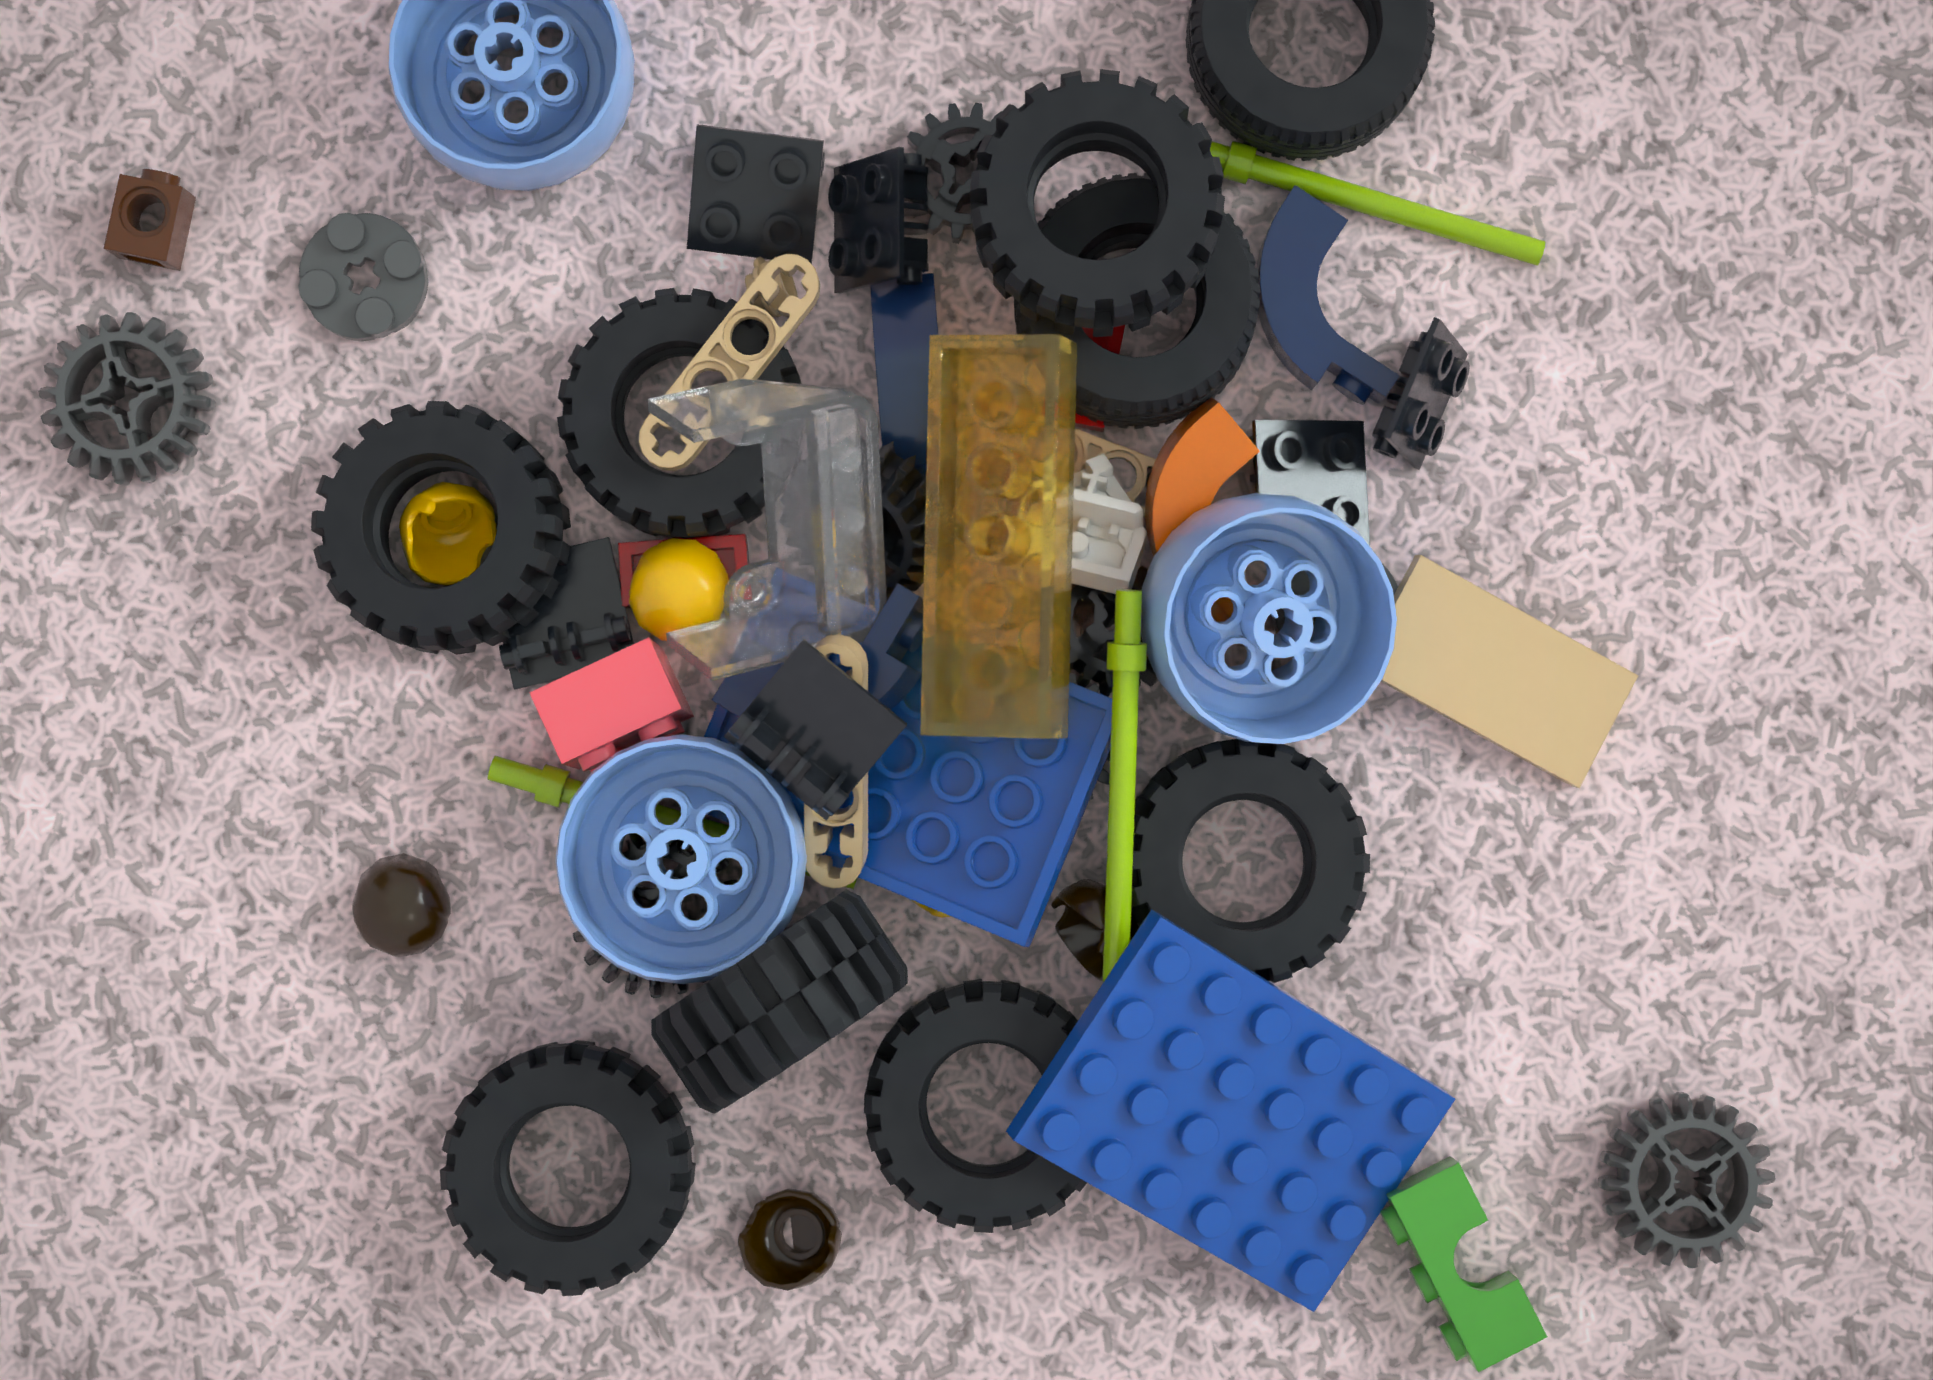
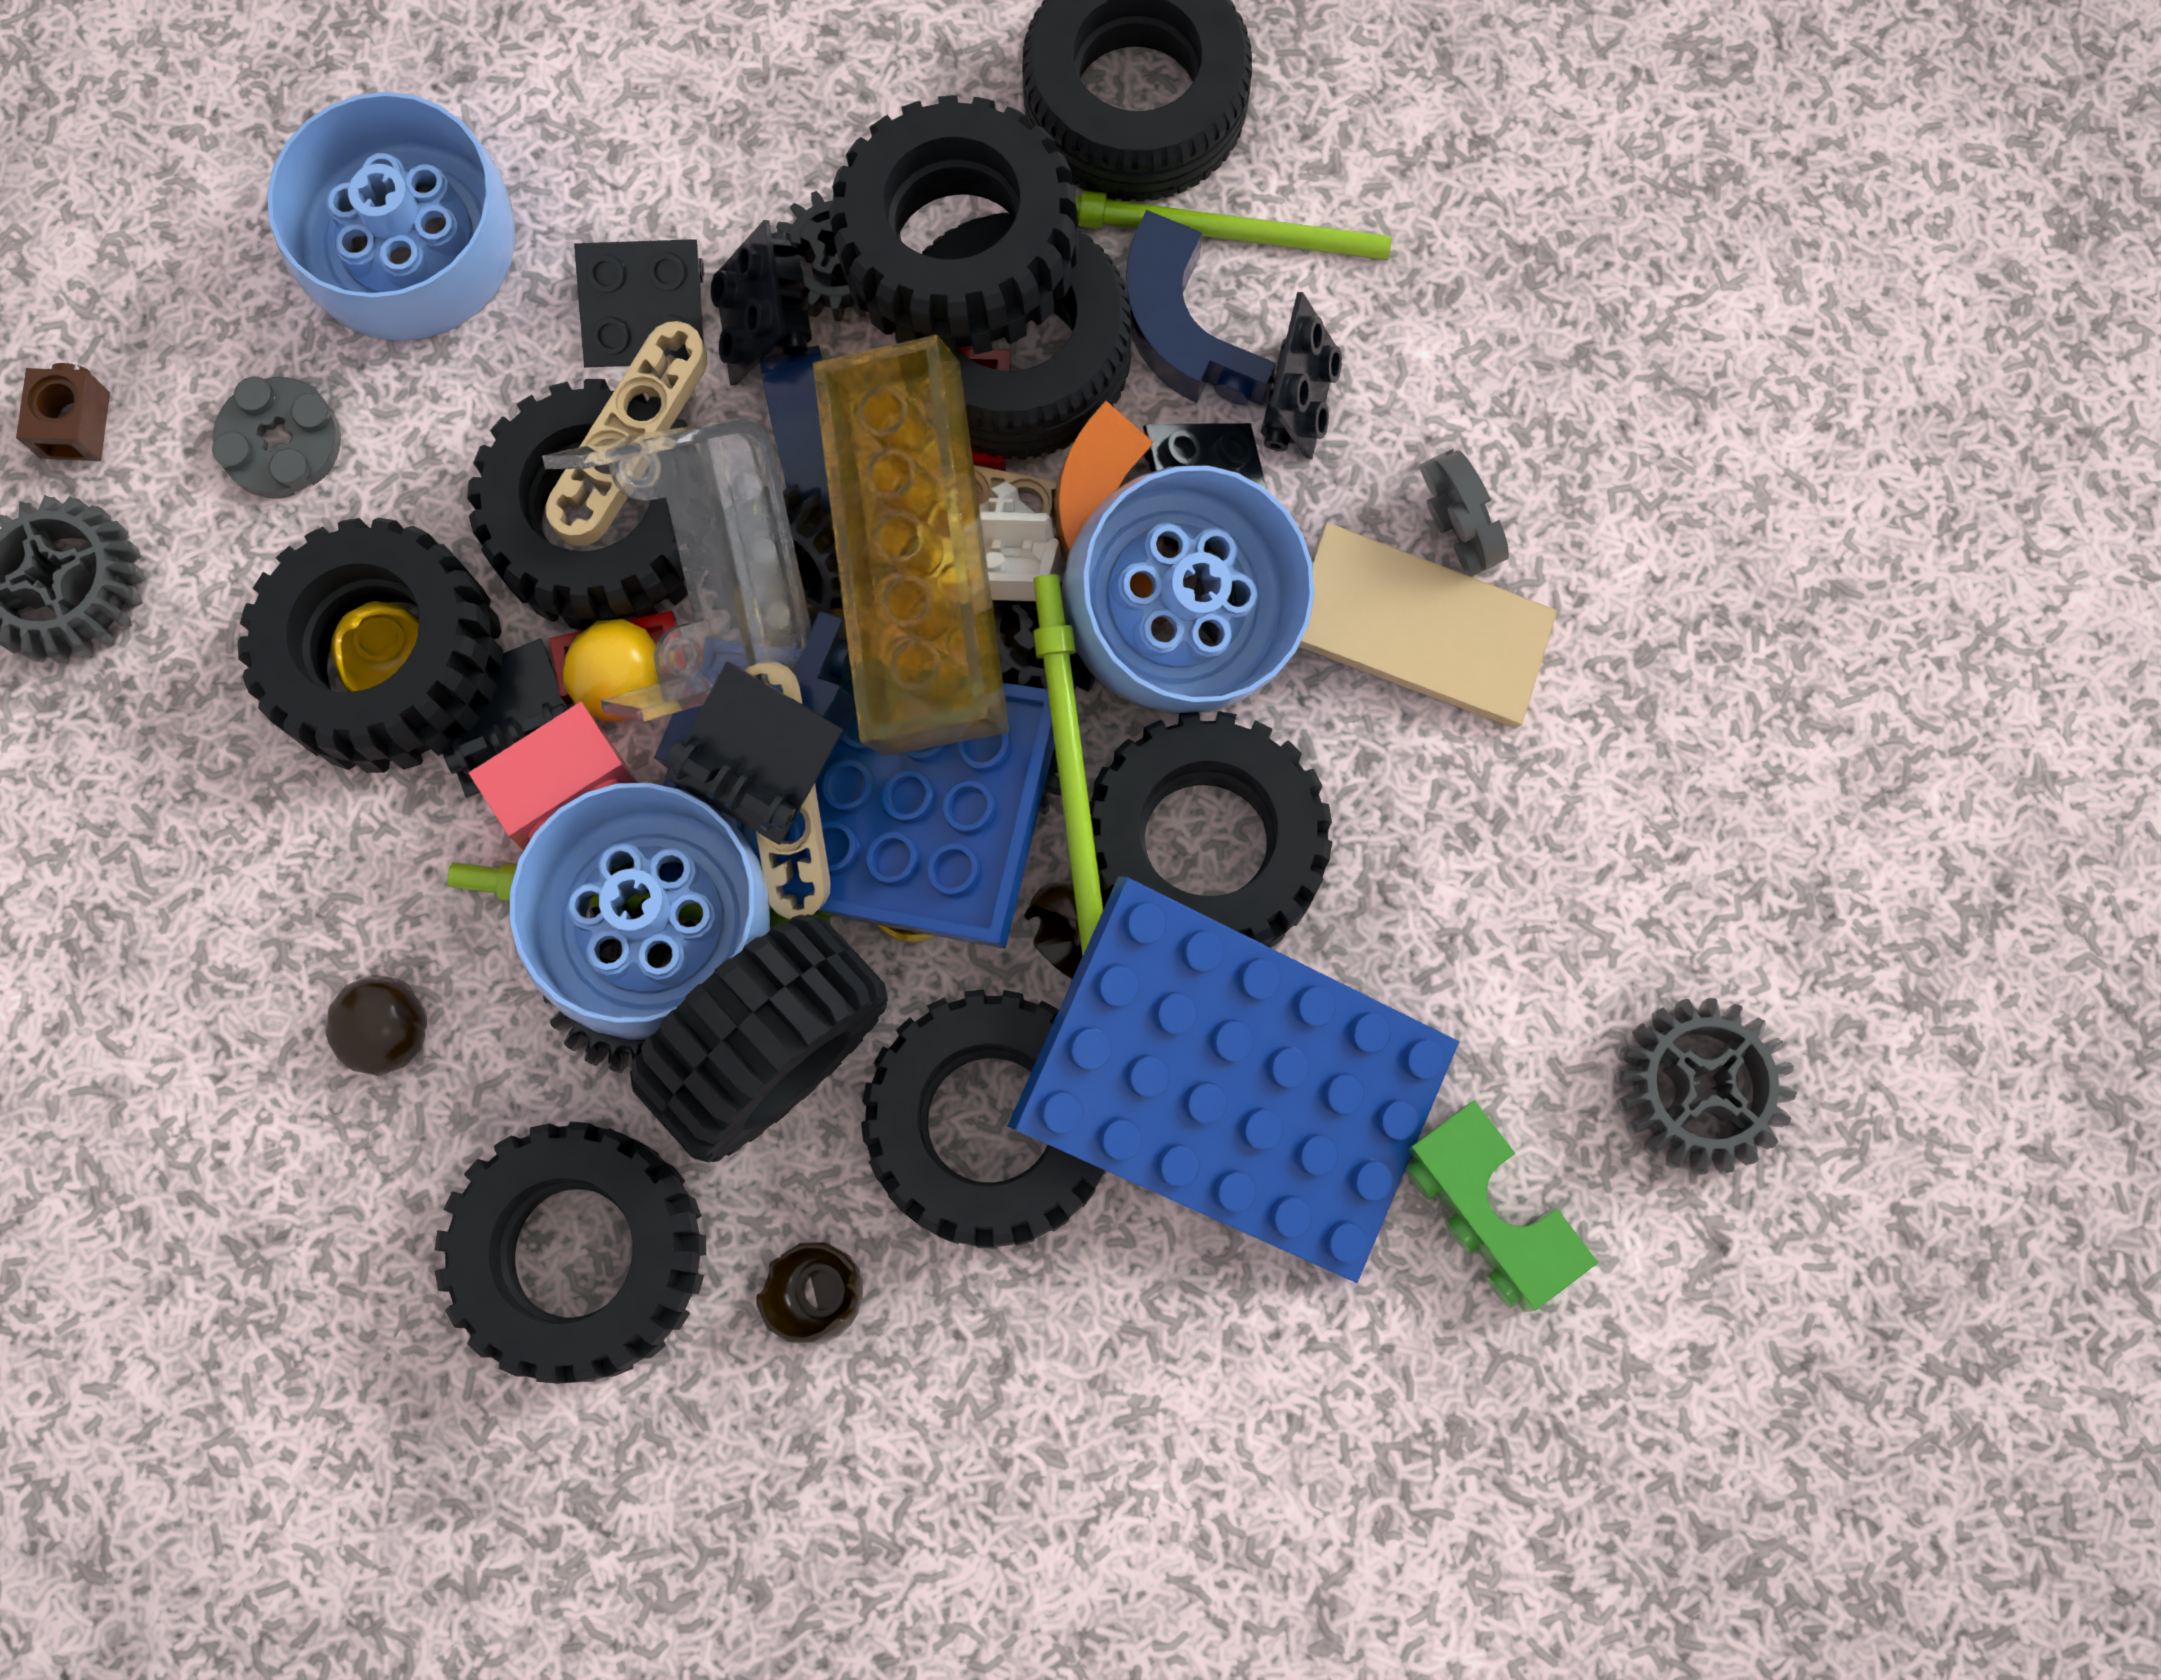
camera: 10 degrees left, 10 degrees down
none -> dark grey plate [1420,449,1509,577]

